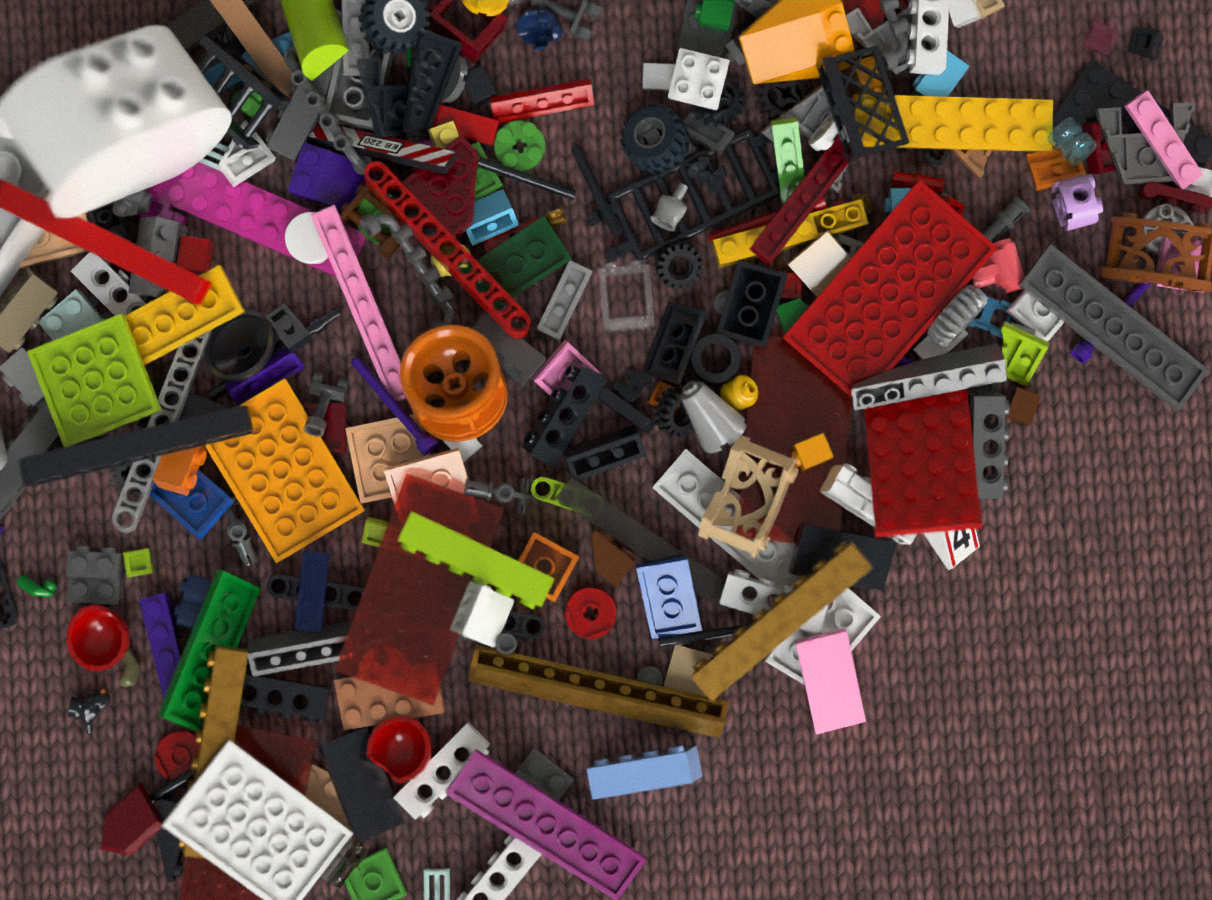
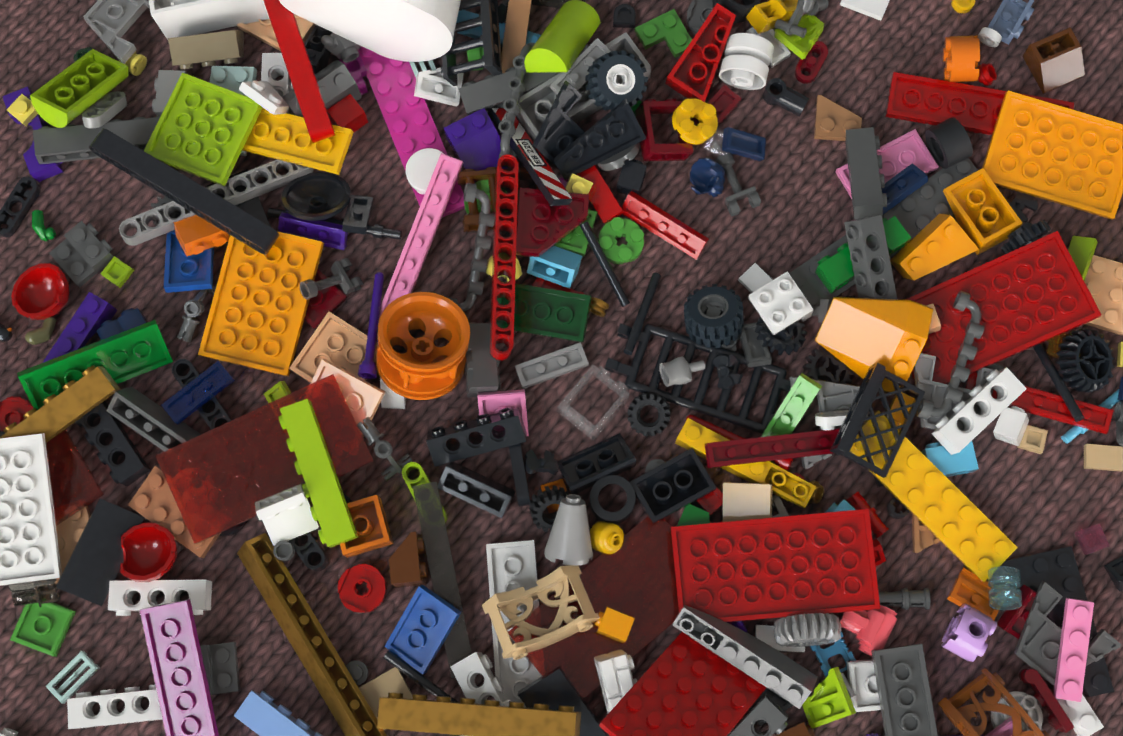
camera: 50 degrees right, 10 degrees down
none -> white wing [239,80,289,115]

